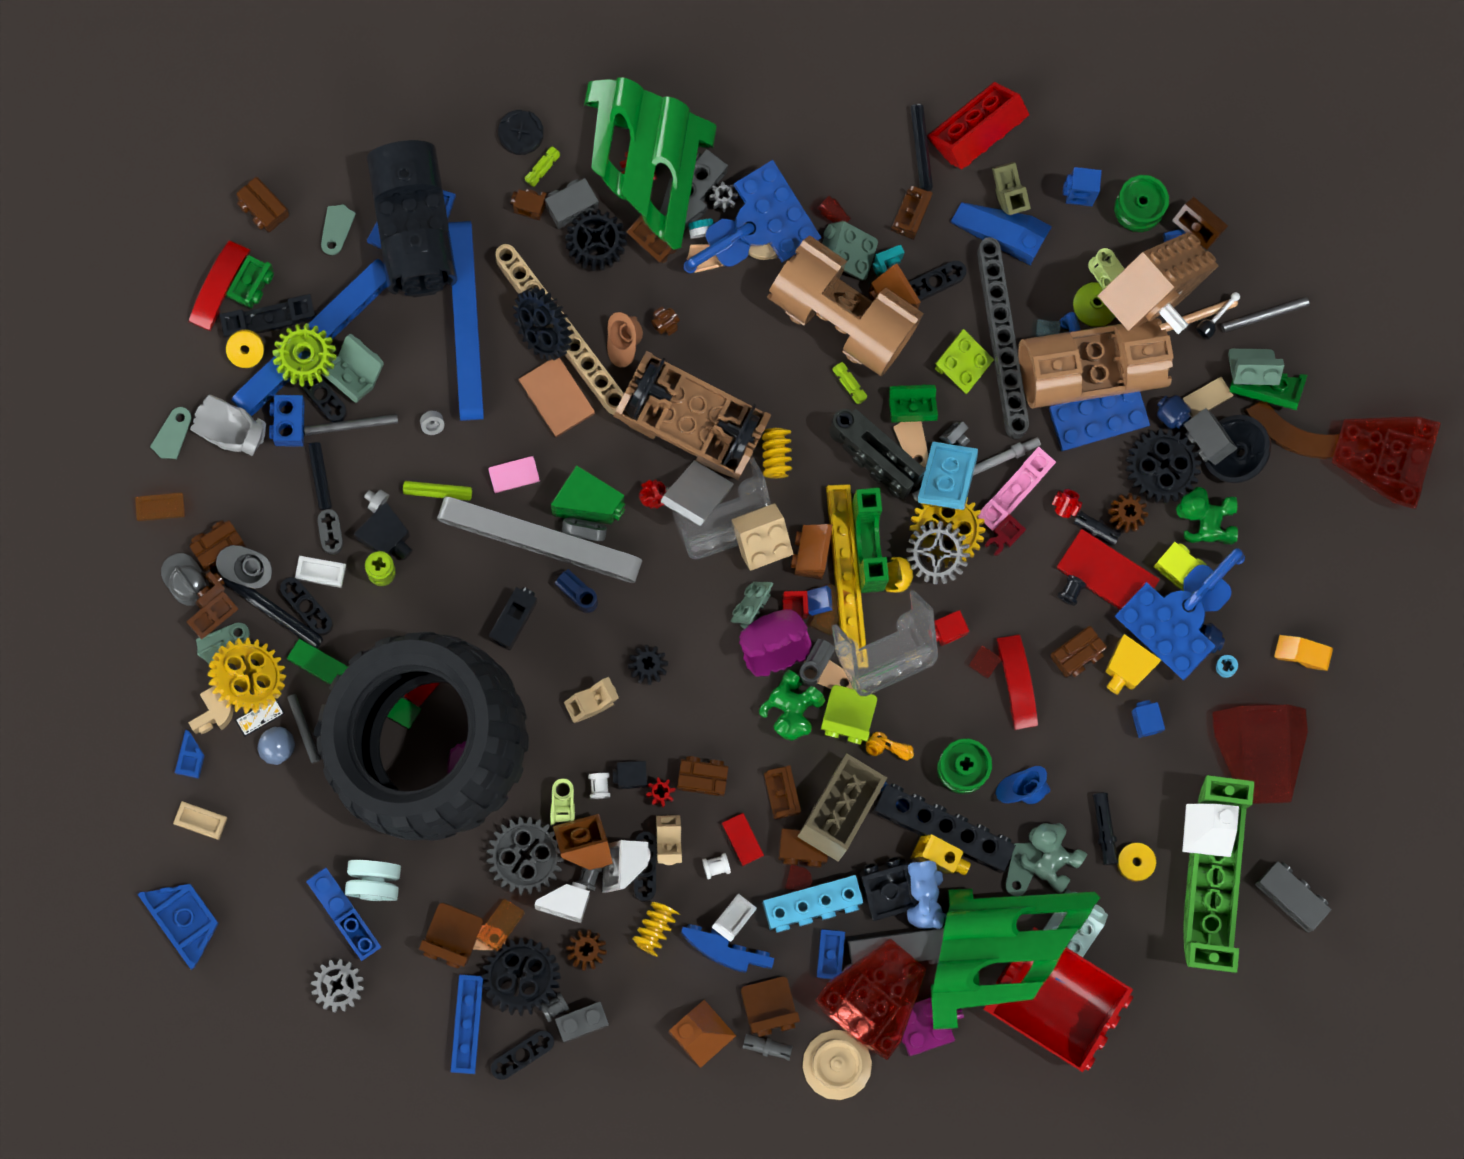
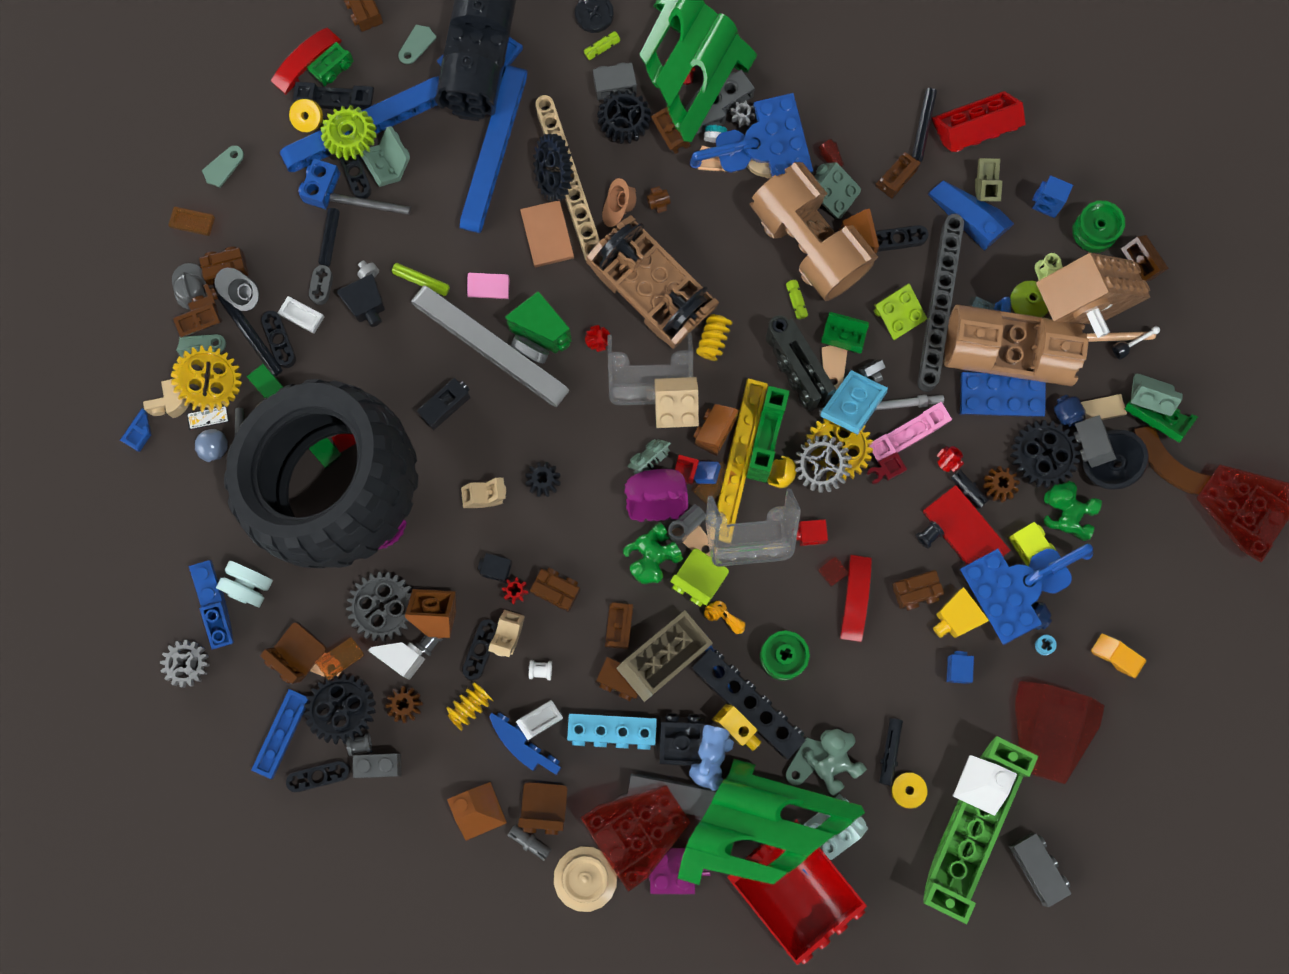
camera: 30 degrees right, 0 degrees up
blue wing [137,884,219,970] -> none
tan tile [173,801,228,840] -> none
light grey hair [190,395,266,456] -> none
lime piece [365,551,396,586] -> none
light grey tile [420,411,444,435] -> none
reddish brown brick [510,189,547,221] -> none
yellowish green piece [551,779,575,825] -> none
dark blue piece [554,569,598,613] -> none
white bush [588,773,610,799] -> none
white slope [602,840,650,893] -> none
light grey tile [660,460,734,526] -> none
red tile [722,813,764,867] -> none
clear red tile [785,865,812,891] -> none
blue plate [816,929,845,980] -> none
teal bracket [872,245,905,276] -> none
blue piece [996,766,1050,804] -> none
flat silver bar [1221,297,1310,332] -> none

